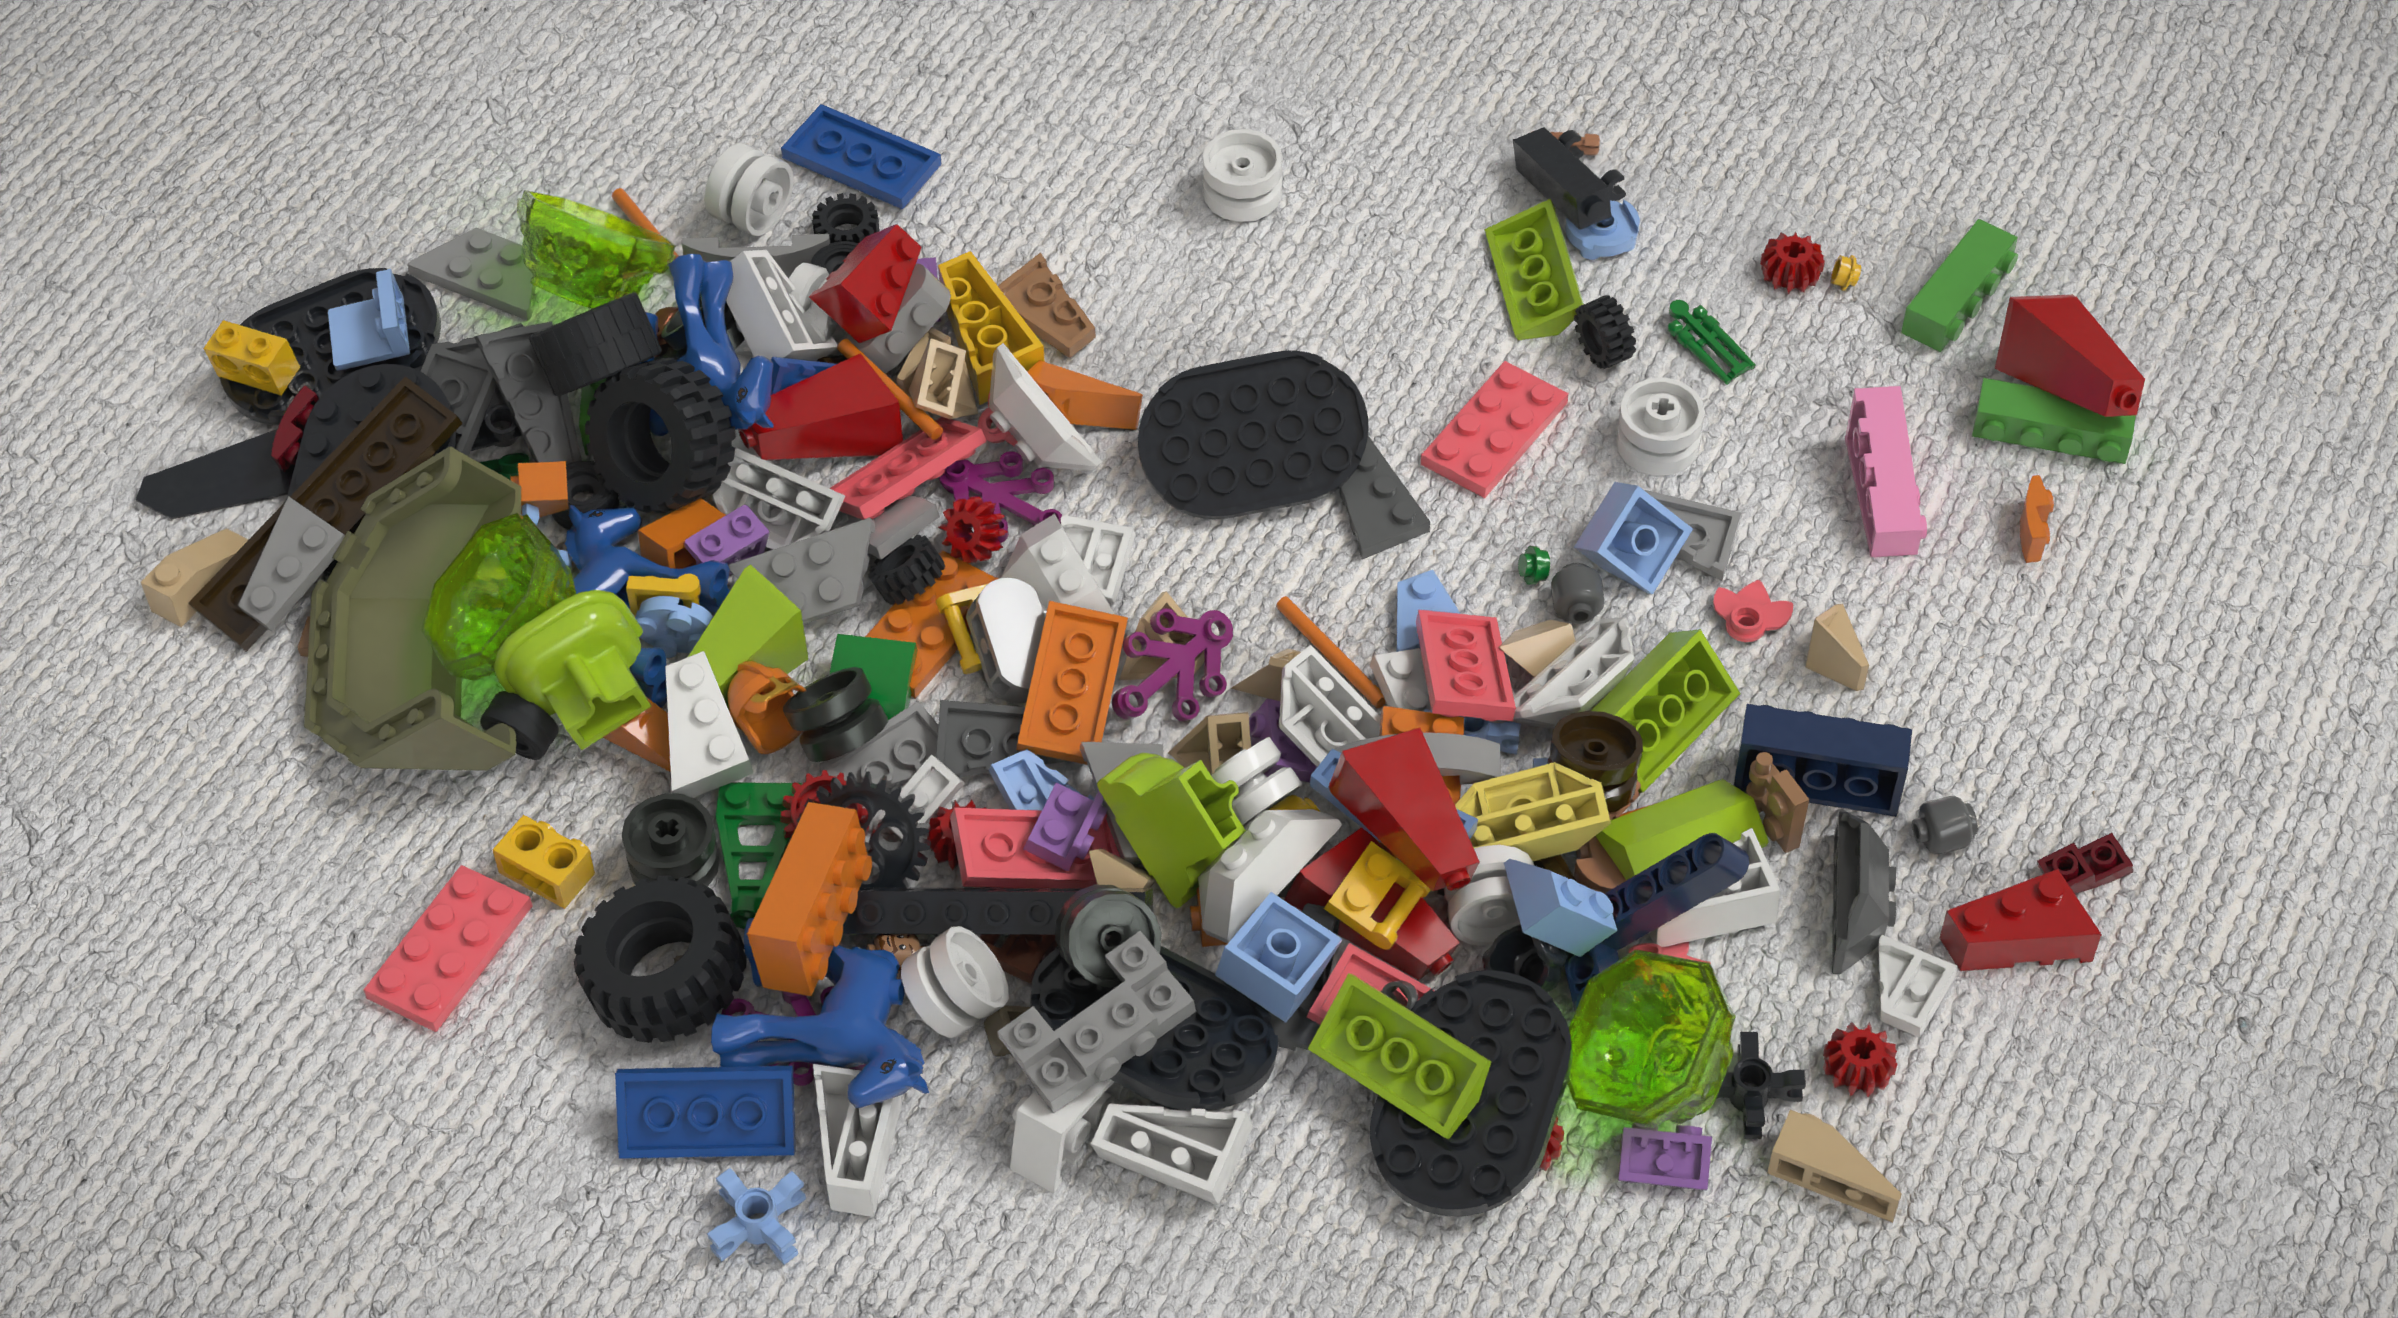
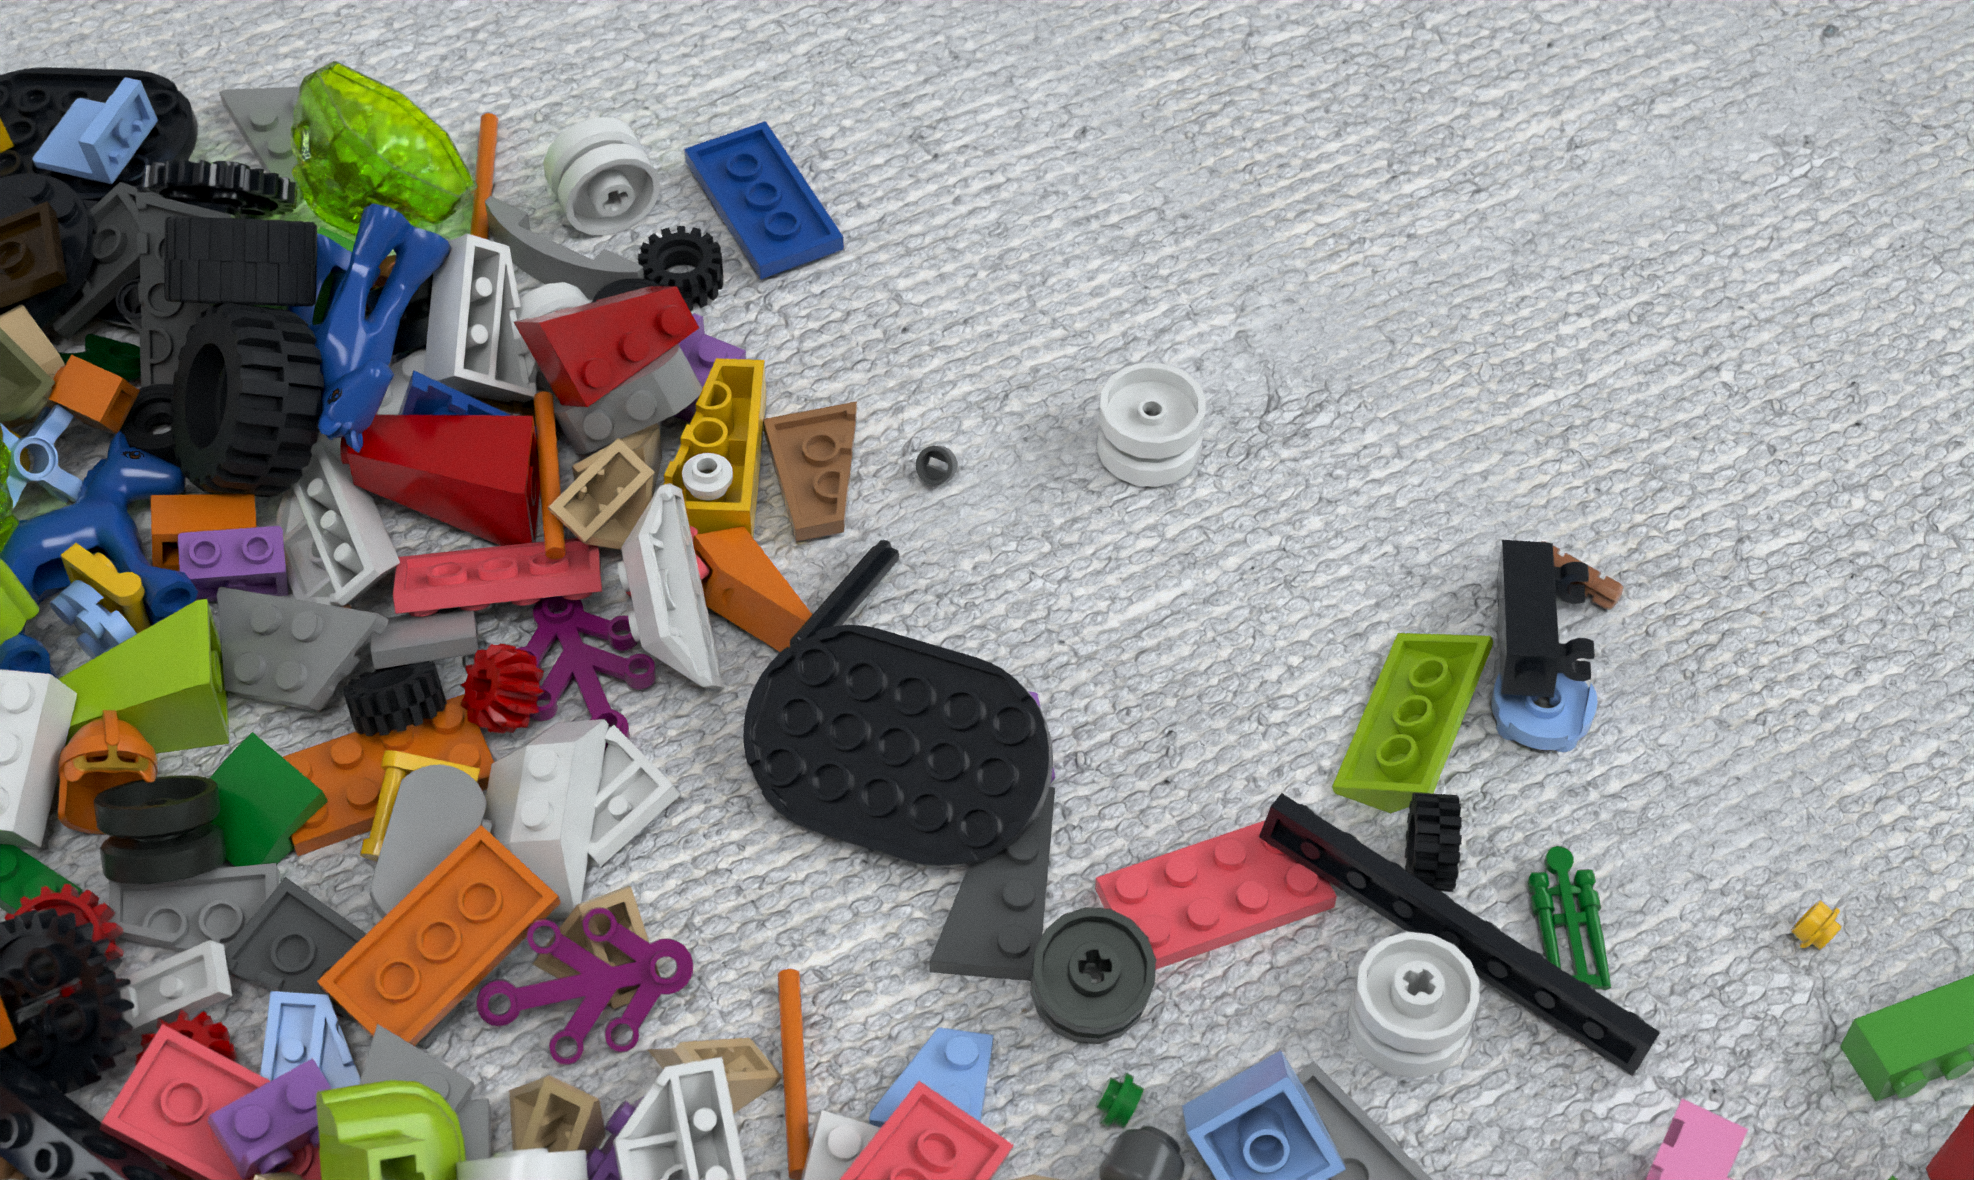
camera: 30 degrees right, 0 degrees up
red gear [1760,231,1825,294] -> none
none -> black gear [141,160,298,217]
none -> white plate [682,453,733,501]
none -> black axle [789,540,899,648]
none -> dark grey hinge [916,446,958,485]
none -> pearl dark grey wheel [1030,907,1156,1044]
none -> black plate [1259,793,1660,1076]

